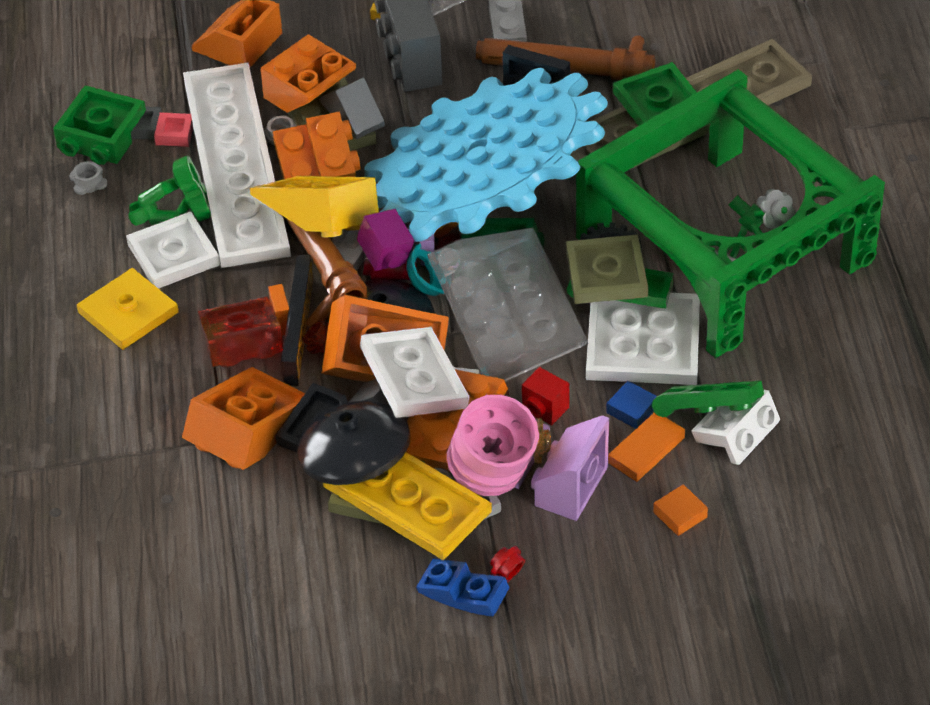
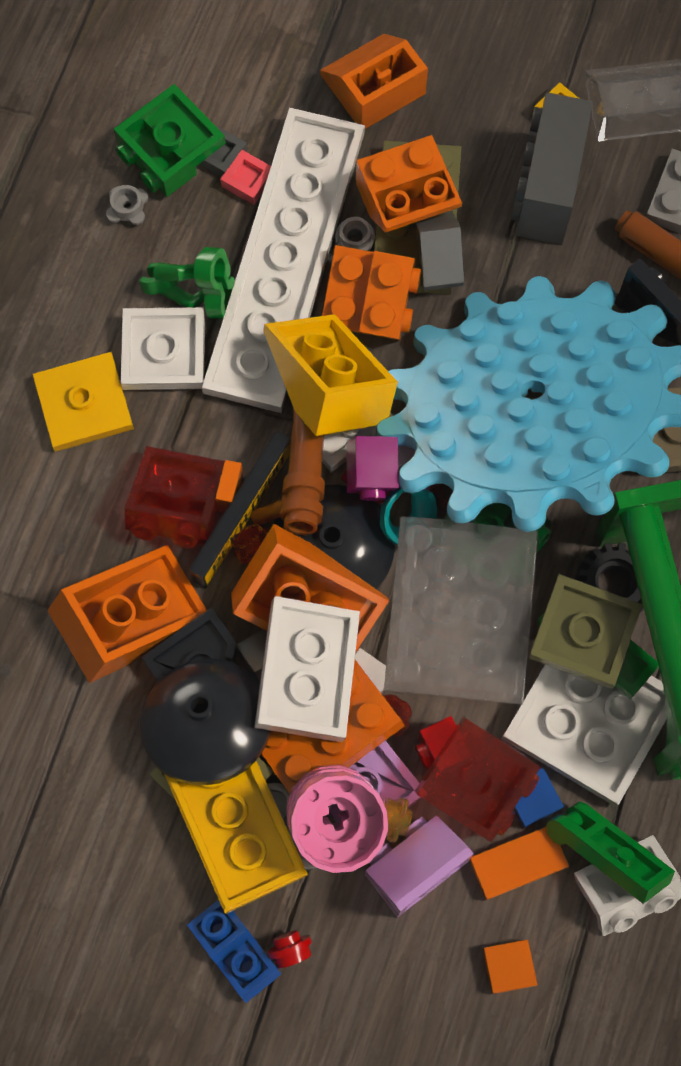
camera: 25 degrees right, 25 degrees up
none -> clear red plate [415,716,541,843]

